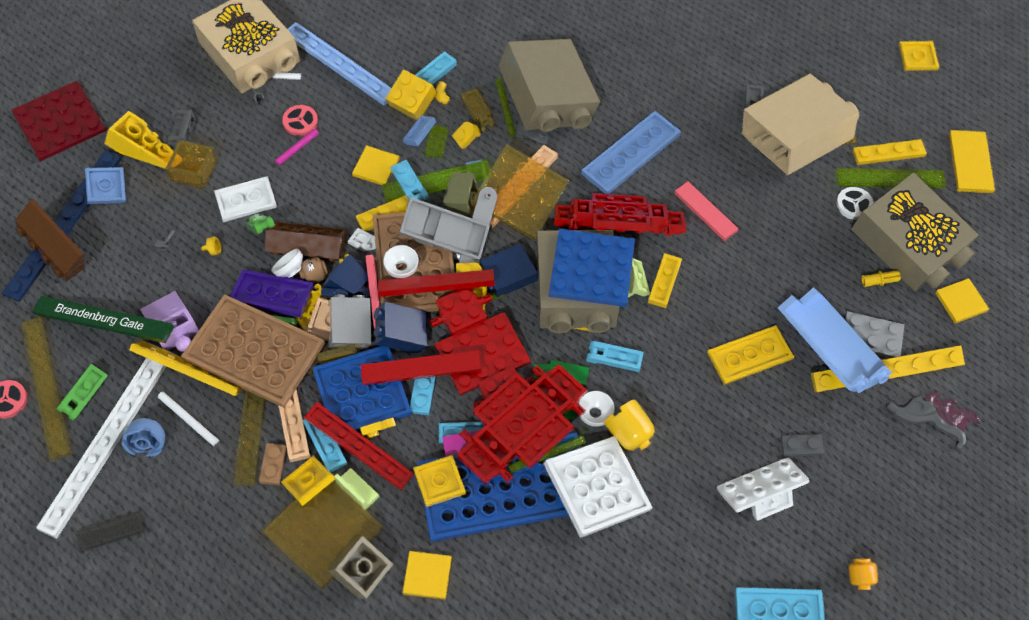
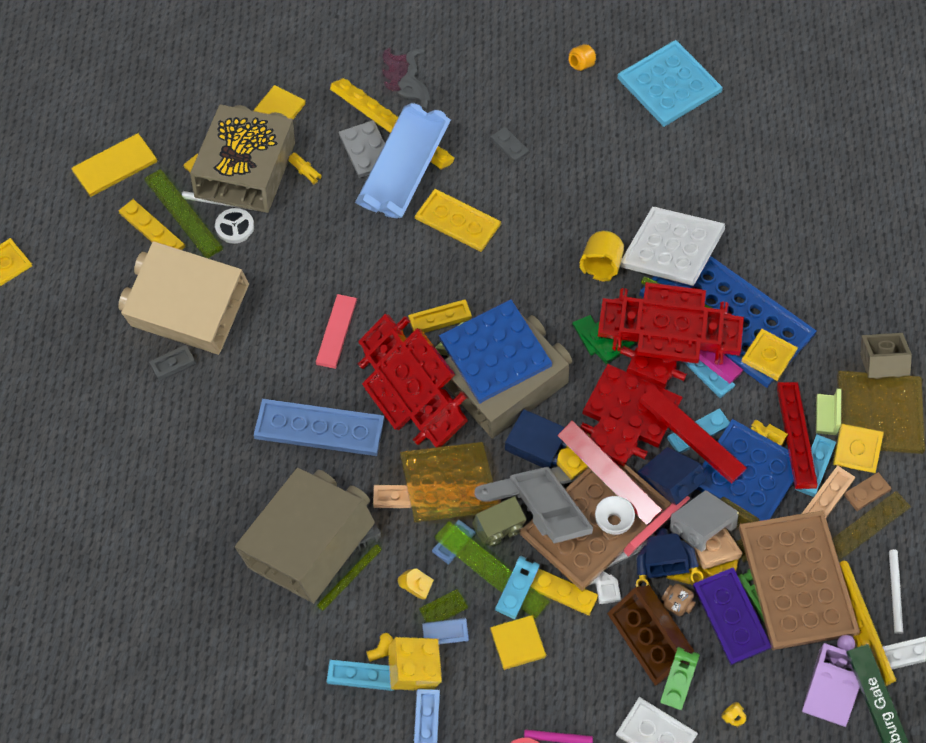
camera: 125 degrees left, 0 degrees up
white piece [271,249,303,278] -> none
yellow tile [403,551,452,600] -> none
clear yellow plate [461,88,494,131] -> none
white piece [578,391,614,427] -> none
medium azure plate [586,341,644,372] -> none
white bracket [717,458,809,521] -> none

